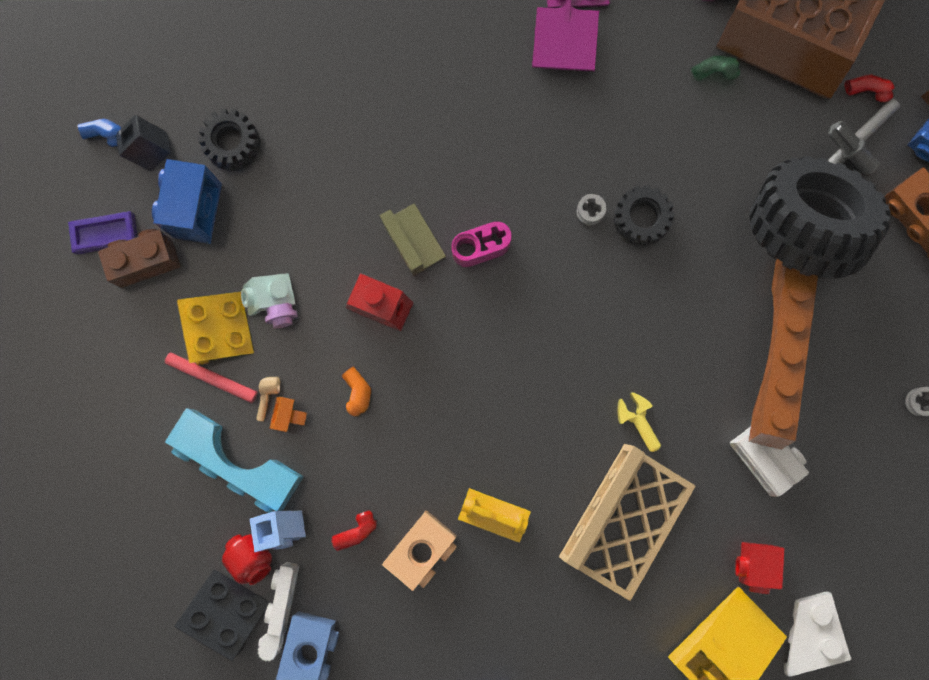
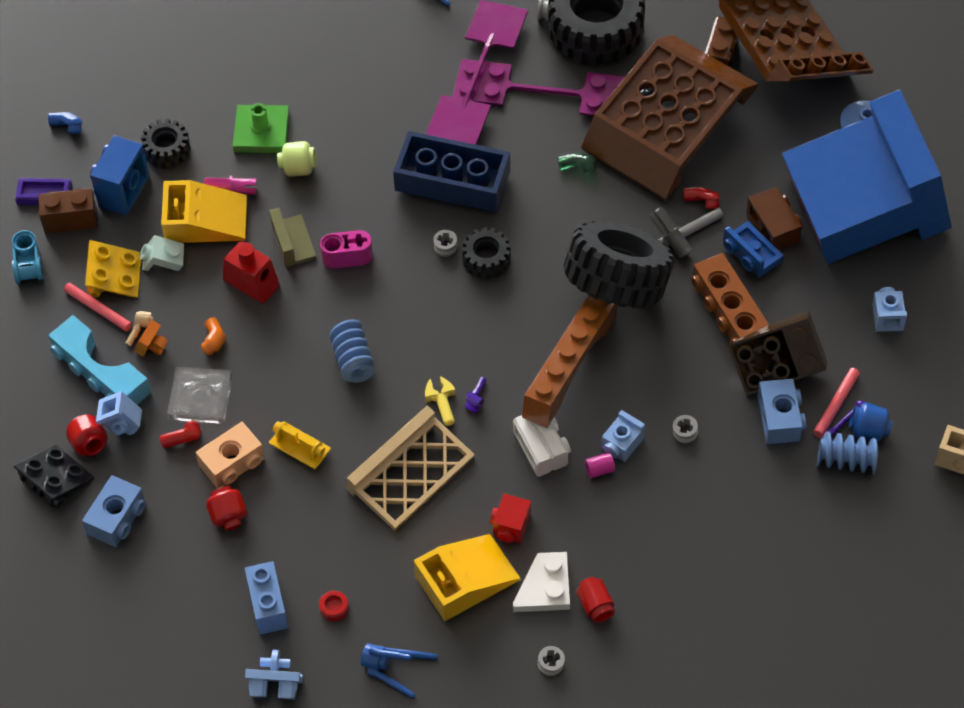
camera: 10 degrees right, 25 degrees down
black panel [116,114,171,171] -> none
white hinge [257,562,299,662] -> none
lavender plate [265,303,298,328] -> none
none -> dark azure piece [12,230,44,284]
none -> yellow slope [161,180,247,243]
none -> clear plate [167,366,232,424]
none -> dark pink axle [204,176,257,195]
none -> red head [206,486,248,531]
none -> bright green tile [233,103,290,153]
none -> yellowish green head [277,141,317,177]
none -> medium blue piece [329,319,376,383]
none -> dark blue brick [393,131,511,213]
none -> dark purple hand [465,377,487,413]
none -> red brick [576,577,615,623]
none -> dark pink hinge [584,452,615,479]
none -> light blue brick [601,410,645,462]

